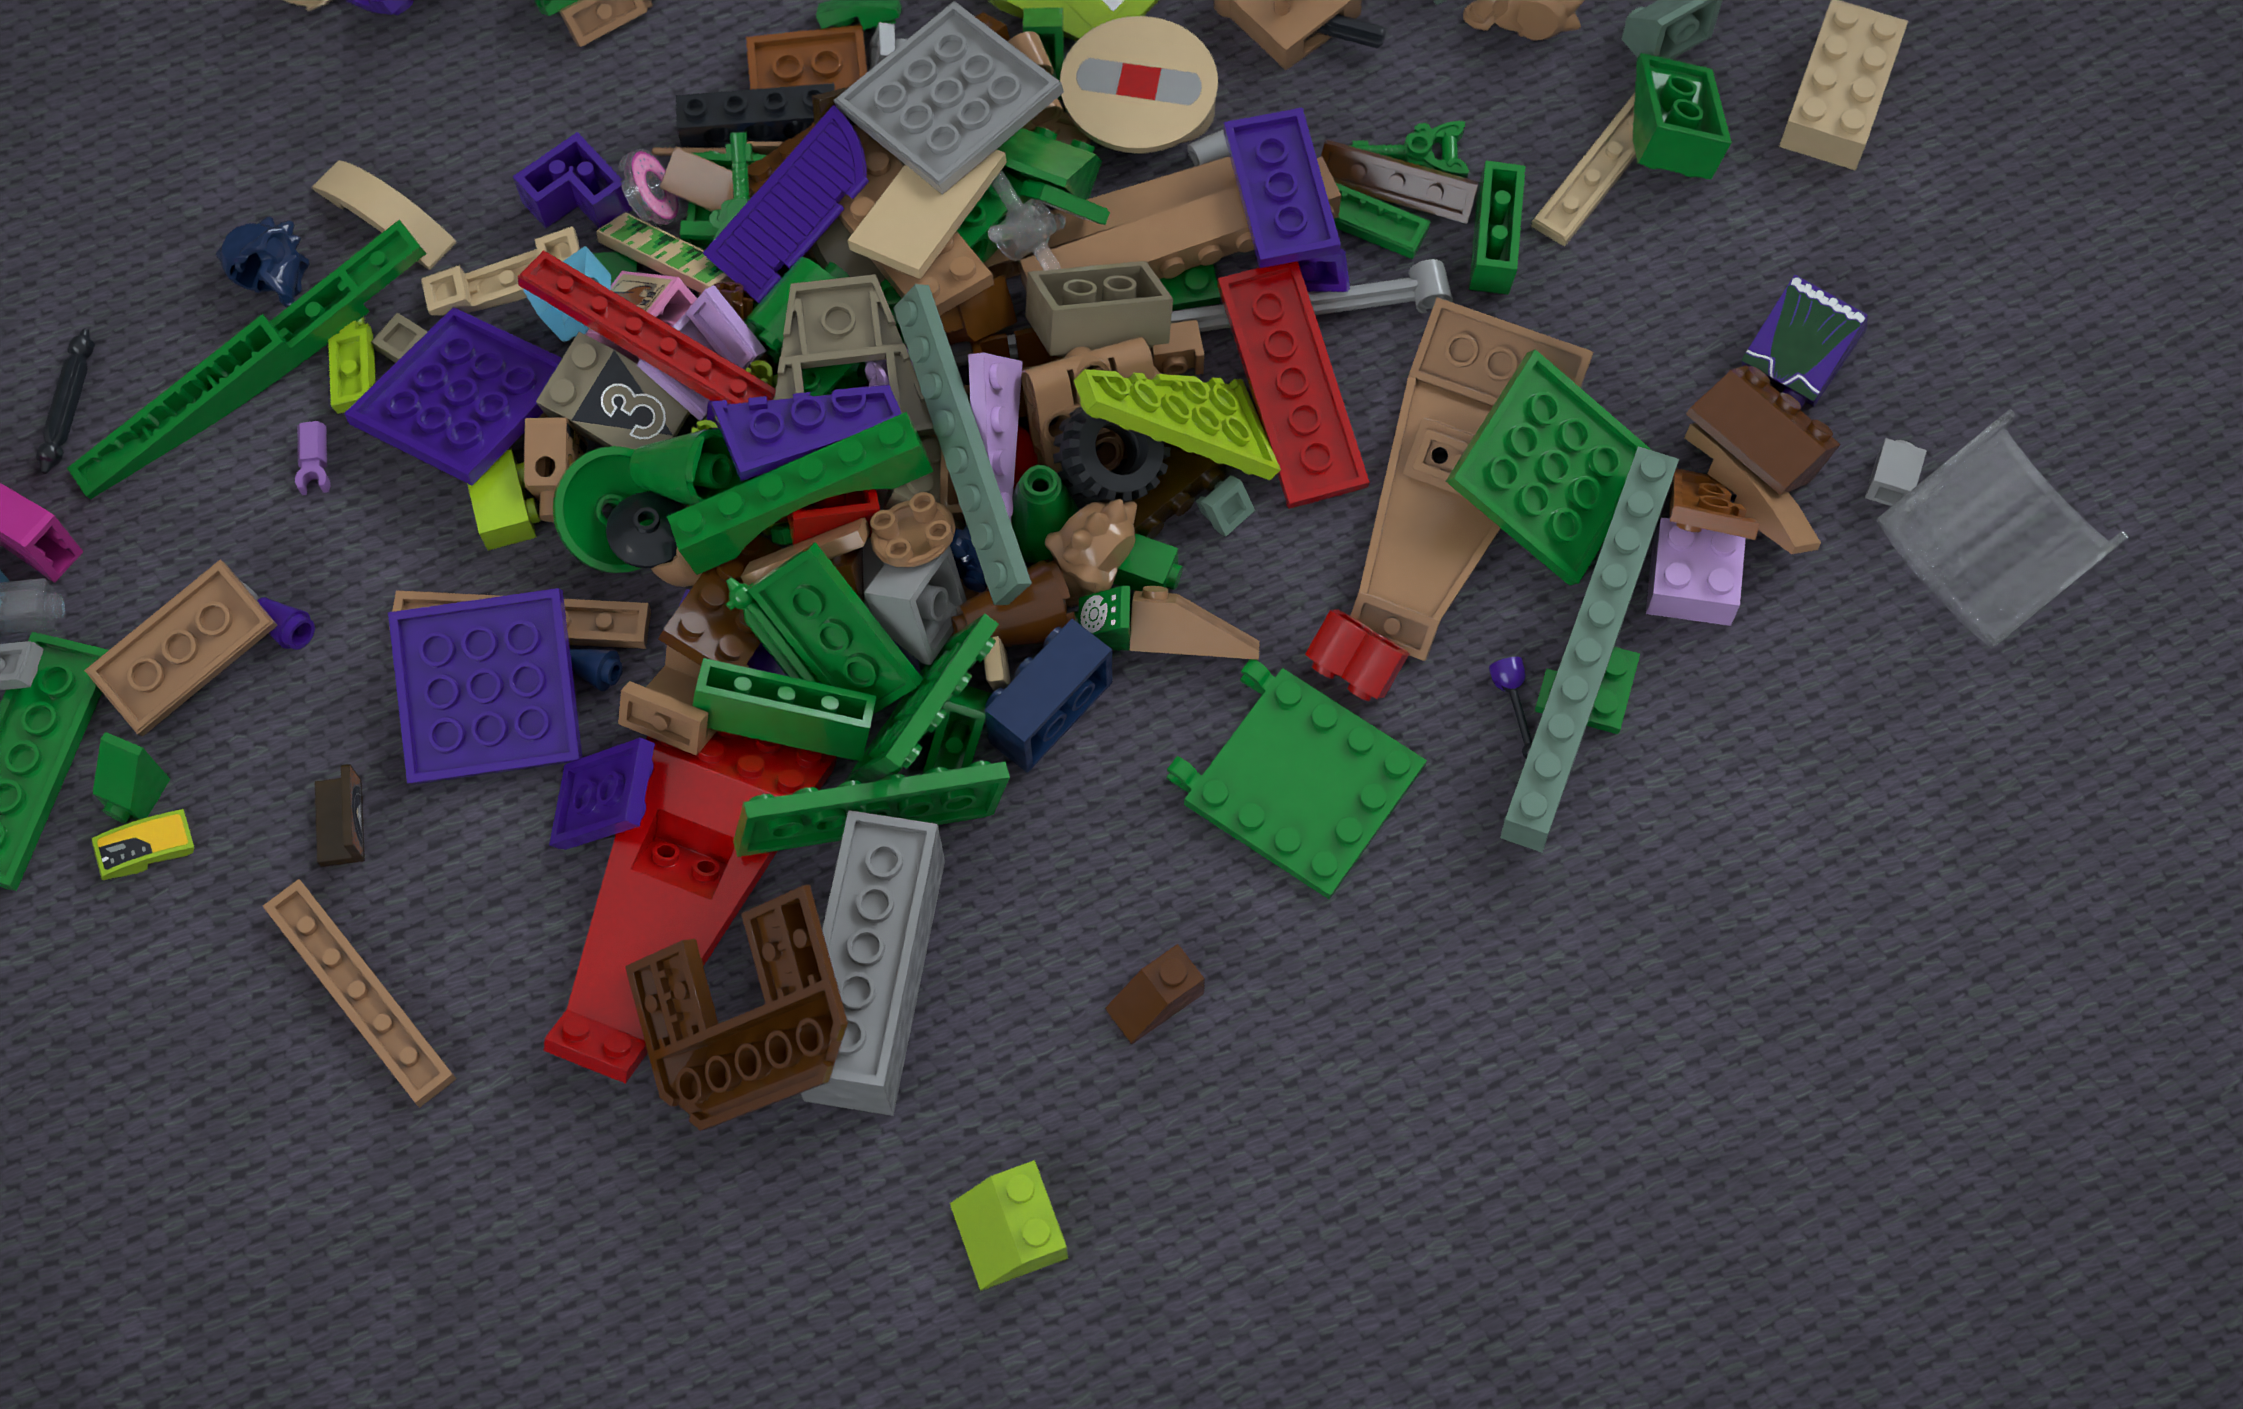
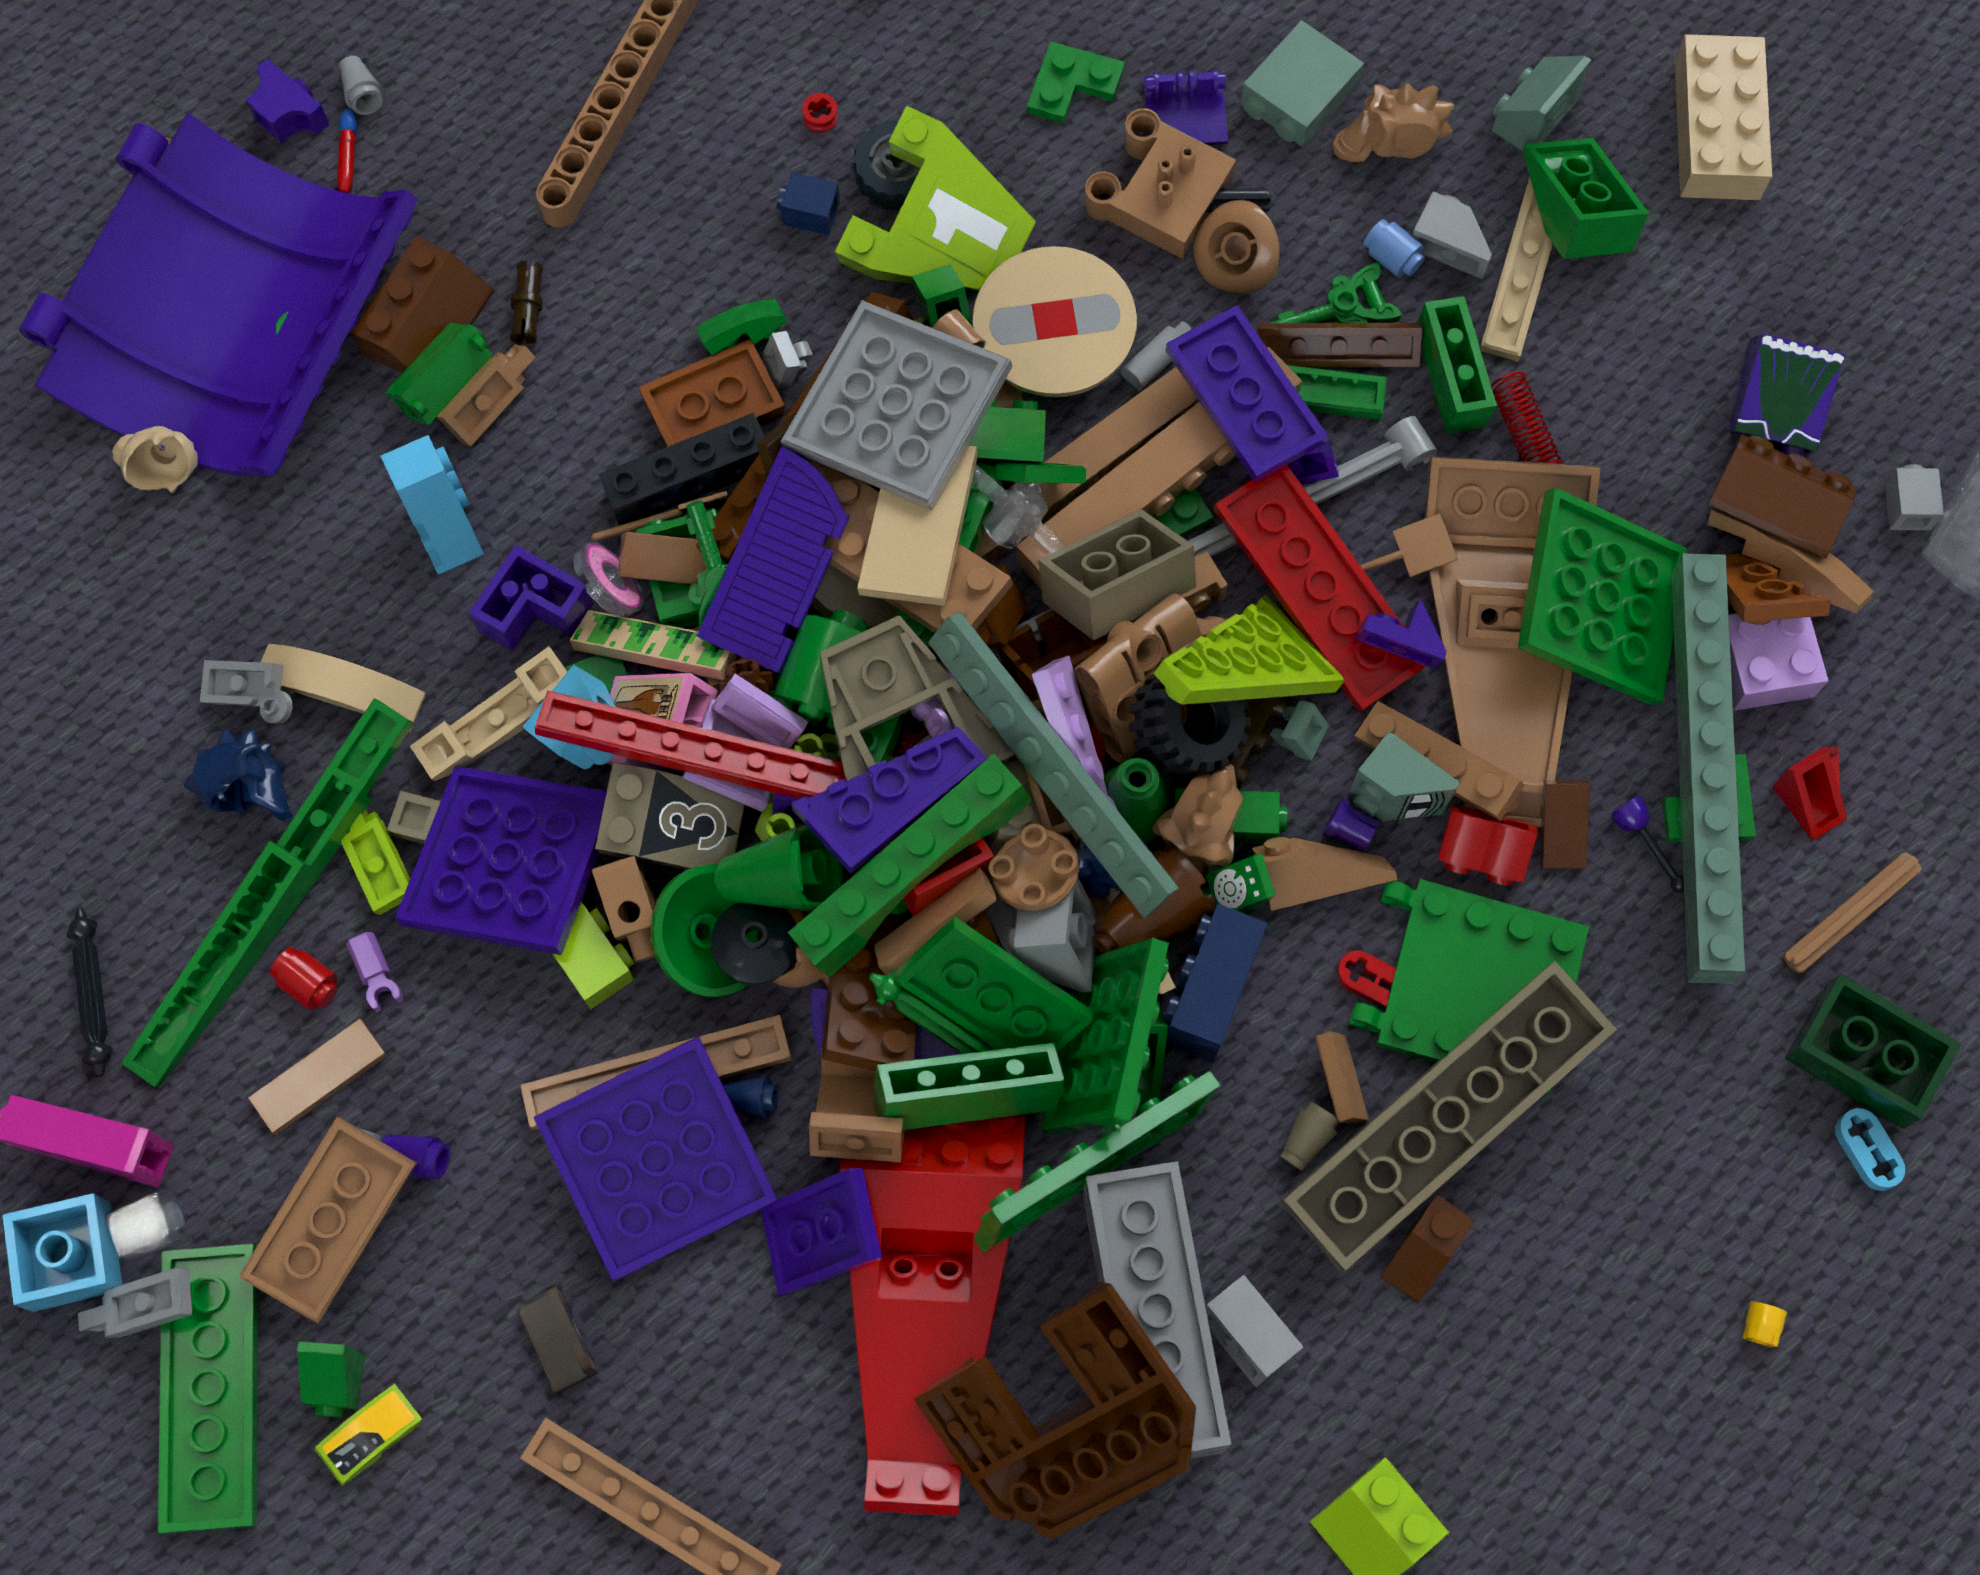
camera: 20 degrees left, 5 degrees up
none -> light grey hinge [200,660,293,725]
none -> tile [248,1019,387,1135]
none -> red brick [270,947,338,1010]
none -> medium azure wedge [381,435,484,575]
none -> medium nougat hat [1193,200,1280,294]
none -> light grey hinge [1205,1275,1303,1387]
none -> dark tan brick [1279,961,1617,1271]
none -> dark tan cone [1280,1101,1340,1171]
none -> medium nougat tile [1316,1031,1369,1125]
none -> dark purple bush [1322,797,1379,852]
none -> red beam [1336,951,1396,1010]
none -> sand green slope [1348,731,1461,821]
none -> medium nougat plate [1354,701,1524,821]
none -> dark purple slope [1355,599,1447,669]
none -> medium nougat piece [1360,513,1458,578]
none -> medium blue brick [1363,219,1425,278]
none -> light grey slope [1412,191,1492,279]
none -> red piece [1491,371,1564,464]
none -> reddish brown tile [1540,780,1590,868]
none -> yellow hose [1742,1301,1787,1348]
none -> red slope [1772,746,1847,840]
none -> medium nougat axle [1783,853,1922,974]
none -> dark green brick [1784,973,1961,1129]
none -> medium azure beam [1835,1108,1905,1191]

